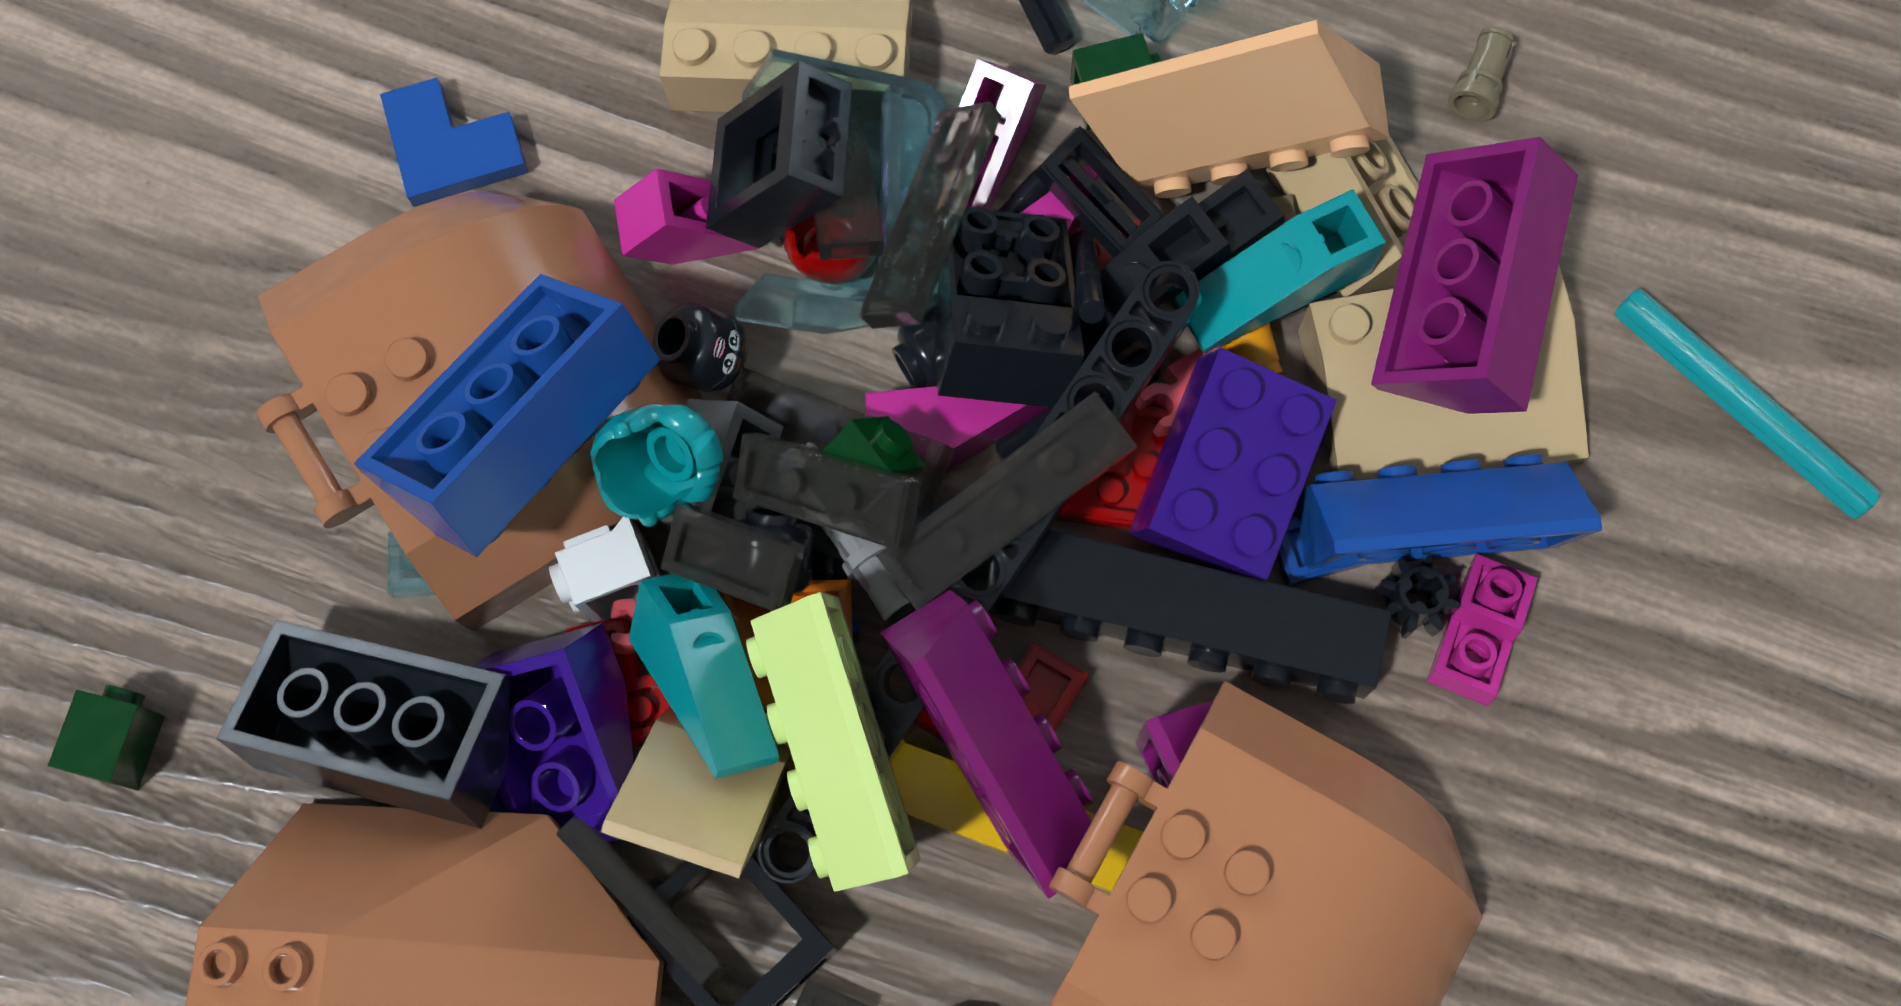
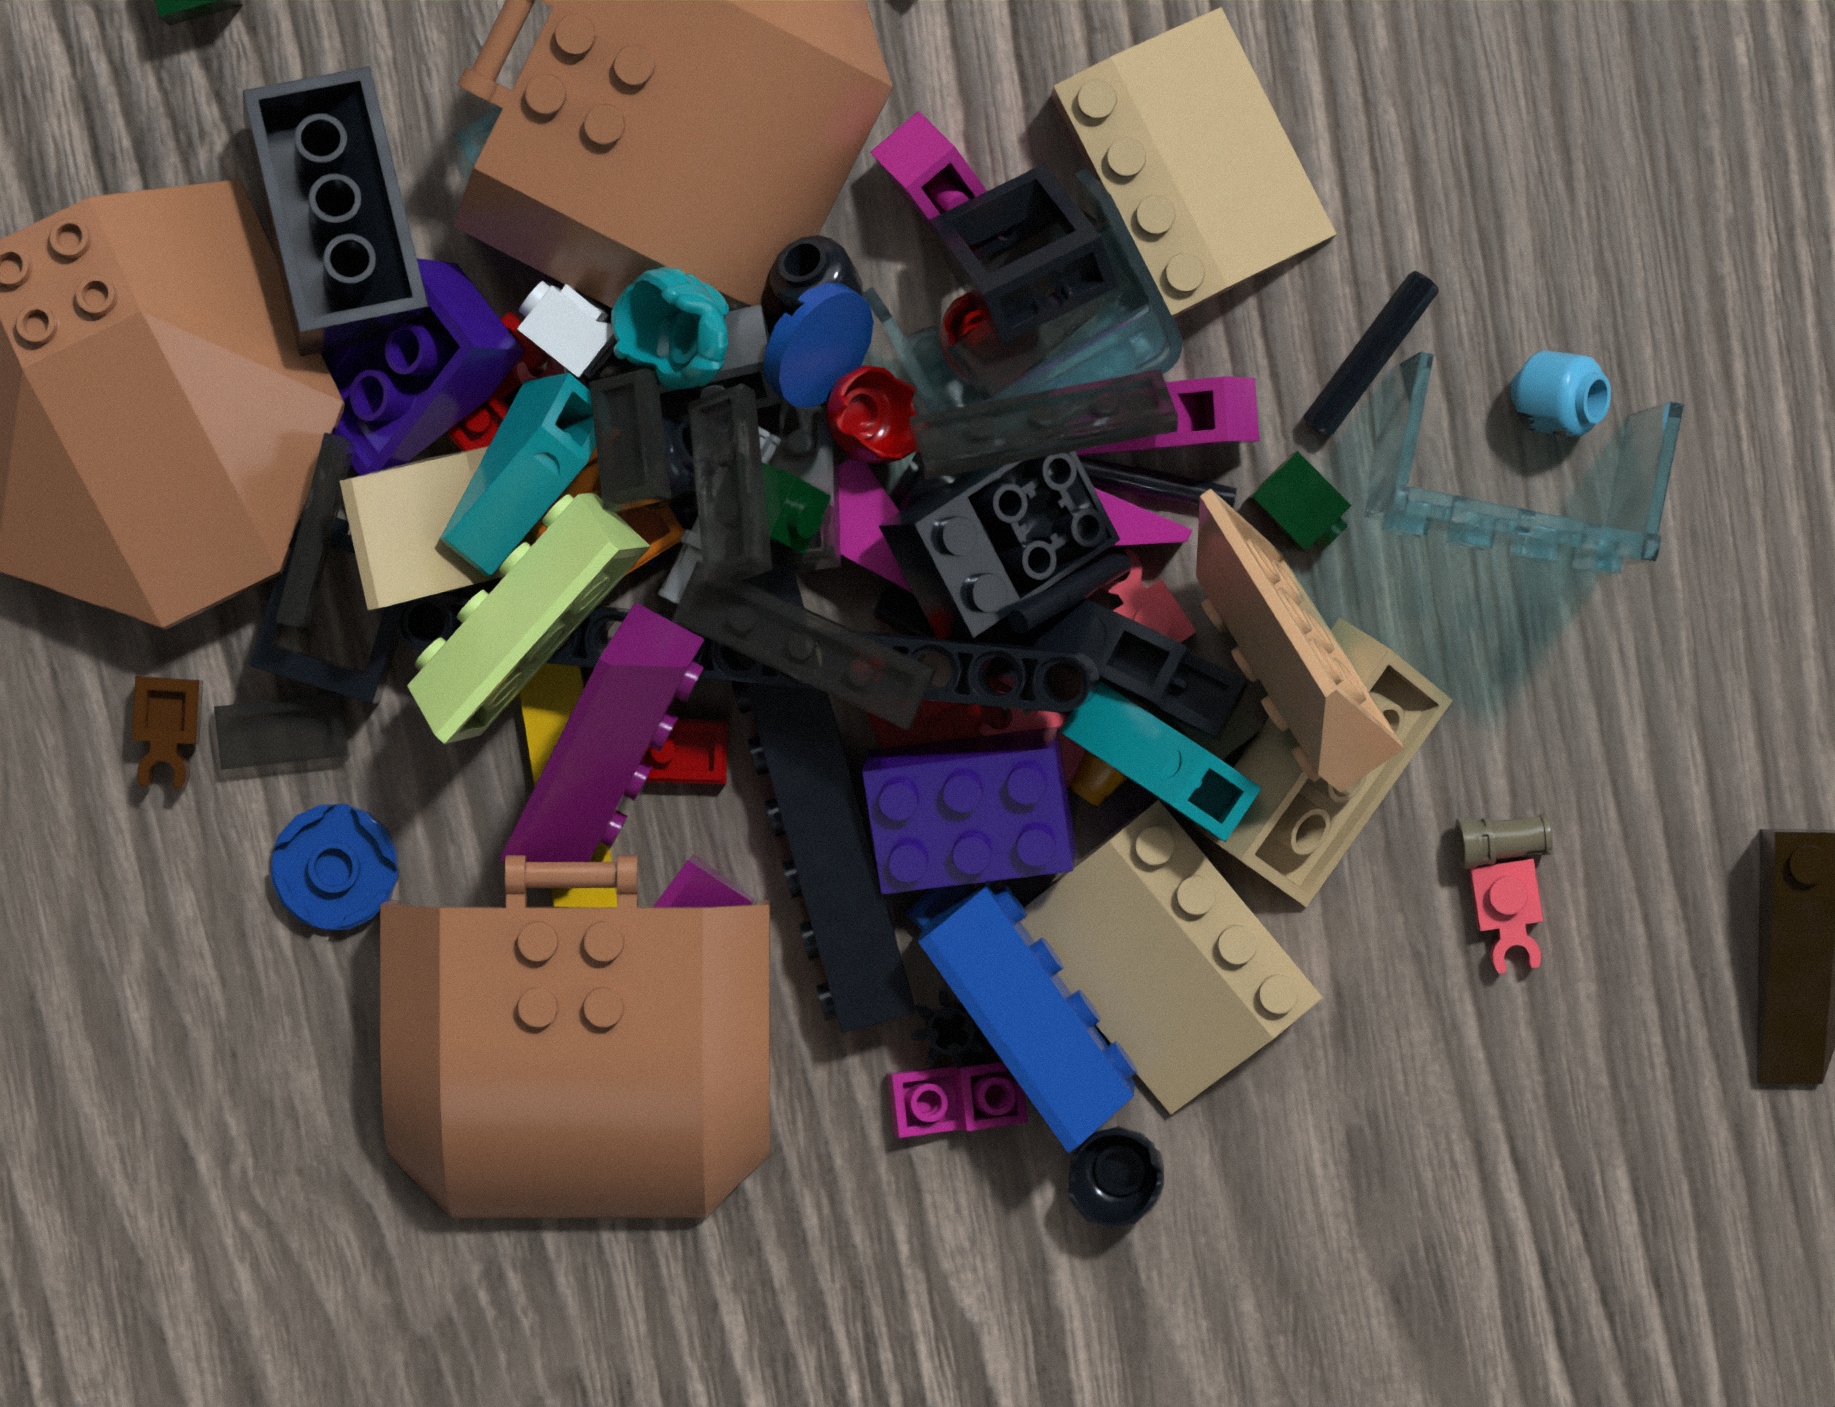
camera: 55 degrees right, 15 degrees up
blue slope [354,274,660,557] -> none
black tile [1033,126,1164,258] -> none
magenta slope [1371,137,1578,414] -> none
teal axle [1615,289,1881,519] -> none
none -> blue tile [763,282,874,408]
none -> red hair [826,365,928,464]
none -> black hair [1067,1126,1164,1229]
none -> coral plate [1468,857,1543,974]

